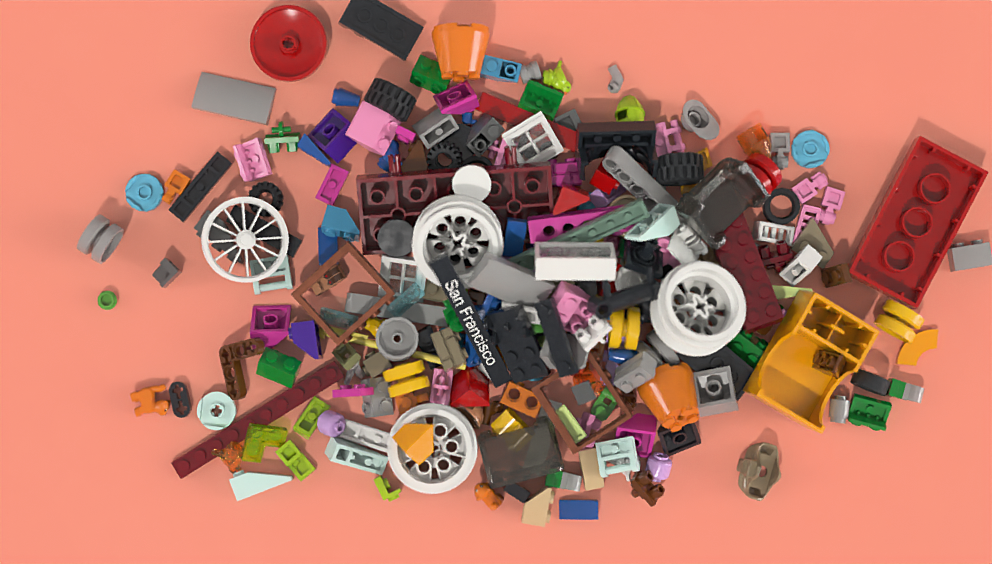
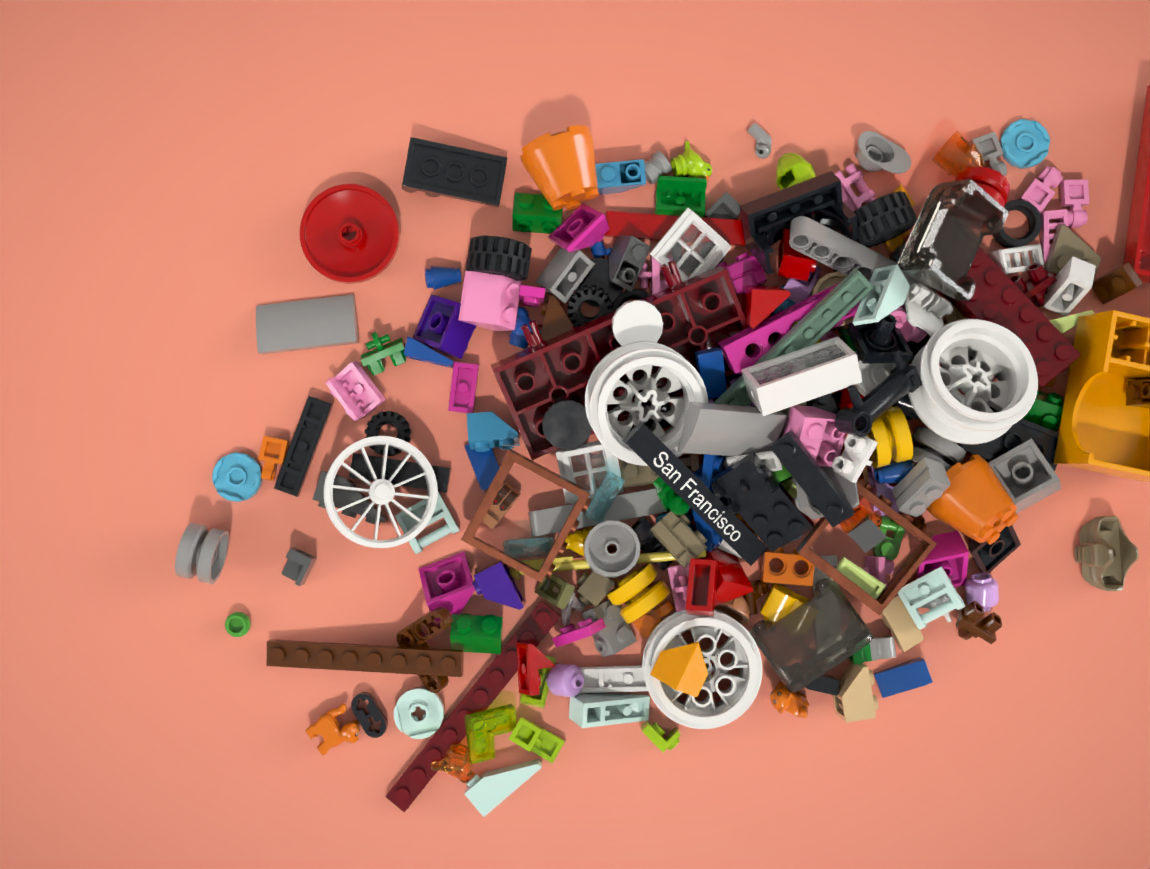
camera: 20 degrees left, 0 degrees up
none -> reddish brown plate [266,639,464,677]
none -> red slope [516,642,555,696]
none -> red brick [685,558,718,617]

